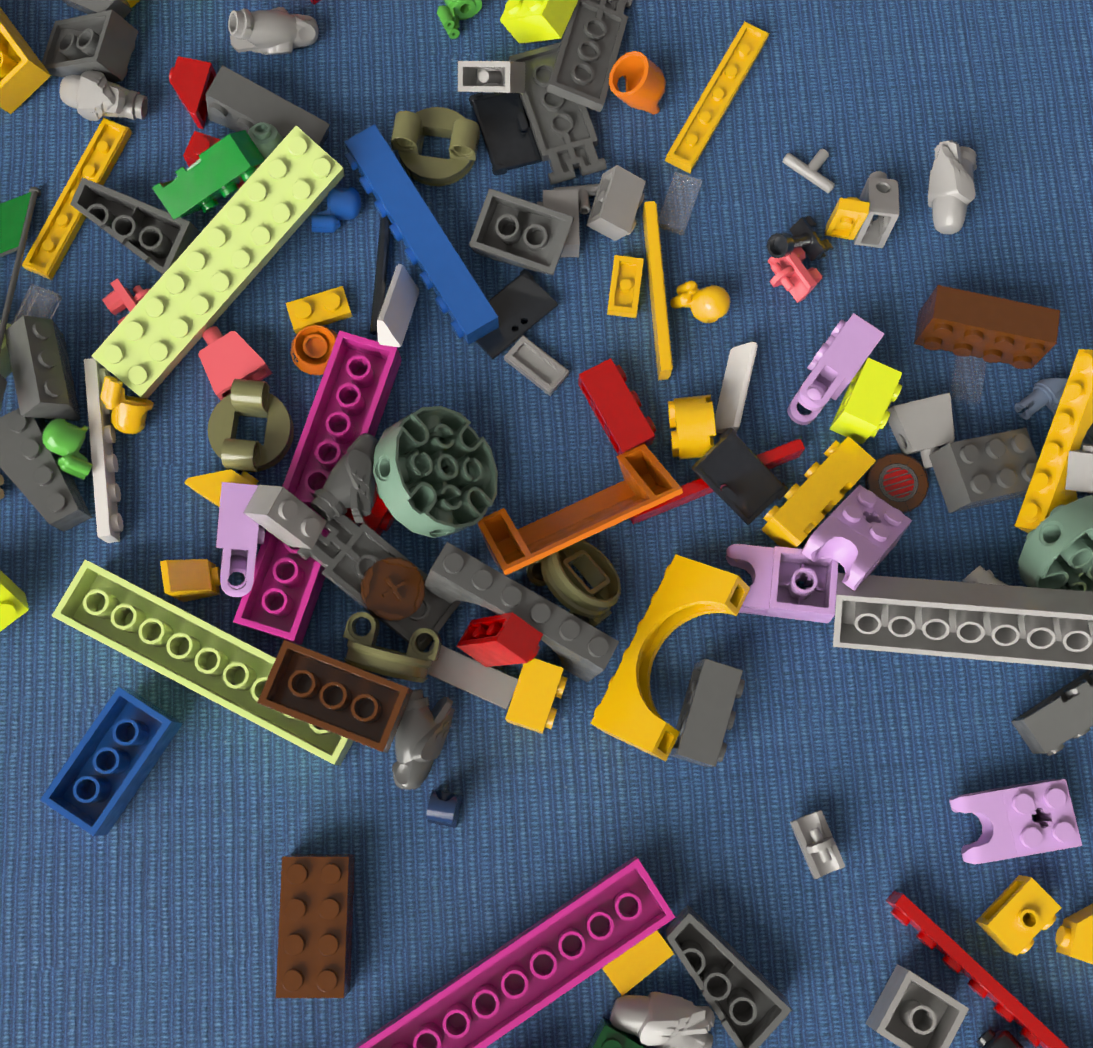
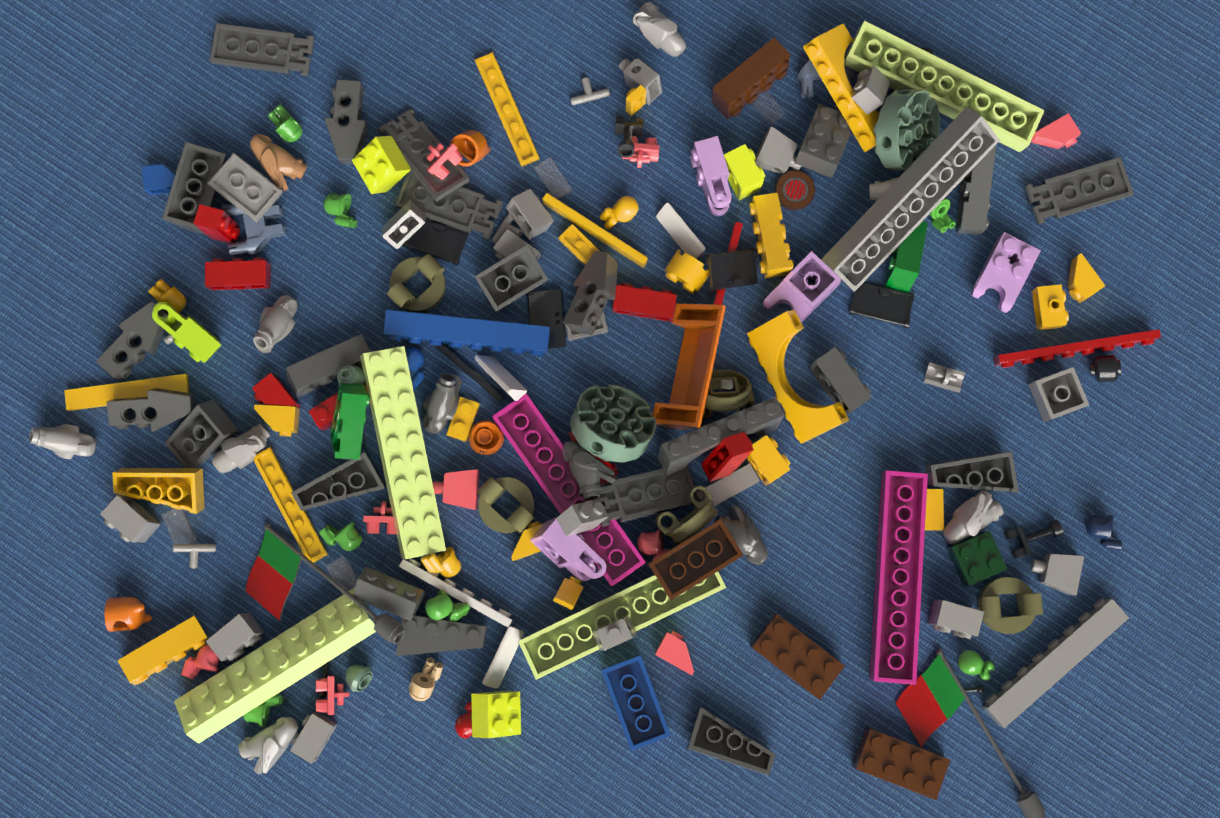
camera: 50 degrees left, 5 degrees up
reddish brown tile [361,557,425,621] -> none
dark blue leg [426,789,464,828] -> none
lavender brick [801,484,912,591] -> none
none -> yellow slope [254,405,300,437]
none -> bright green piece [319,521,362,551]
none -> dark grey animal [423,373,463,434]
none -> coral hips [426,143,463,180]
none -> white slope [482,626,524,688]
none -> dark grey brick [563,251,618,335]
none -> light grey torso [592,615,637,651]
none -> coral piece [637,529,670,560]
none -> coral slope [655,631,694,675]
none -> dark grey wedge [686,707,776,775]
none -> black door [849,282,915,328]
none -> green wedge [885,221,928,293]
none -> bright green piece [929,198,956,233]

